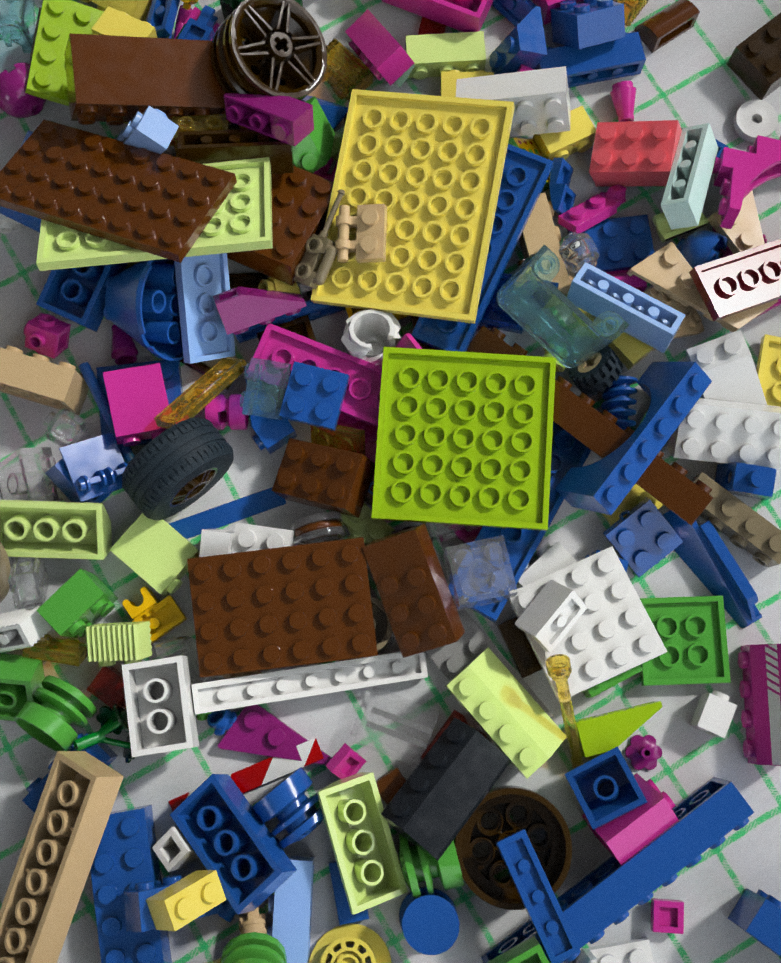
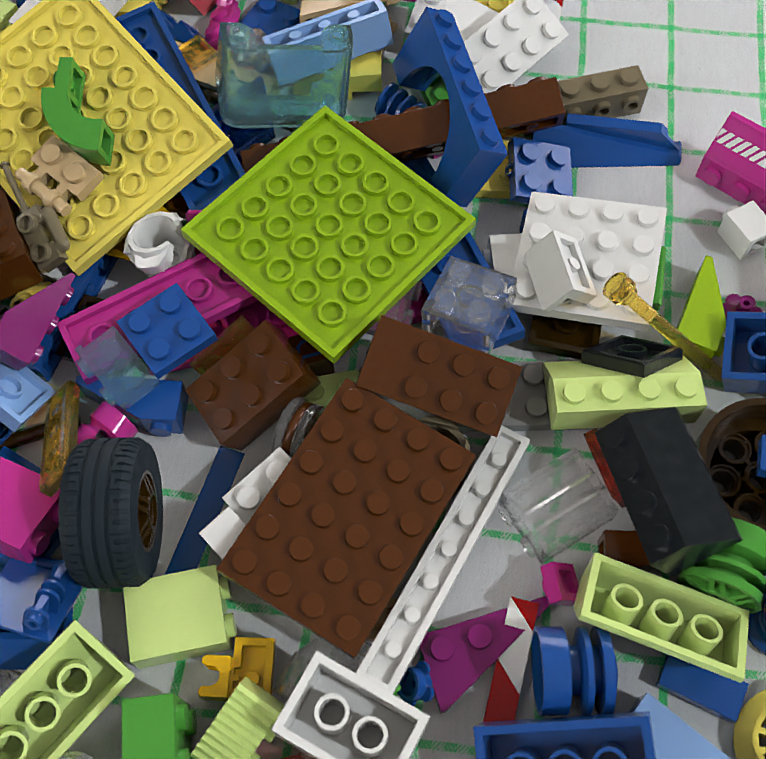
camera: 50 degrees left, 15 degrees down
black wheel [569,344,623,396] -> none
bright green plate [640,596,731,686] -> none
blue torso [714,462,776,500] -> none
none -> bright green arch [41,57,115,166]
none -> clear yellow tile [179,35,218,74]
none -> black tile [581,335,683,378]

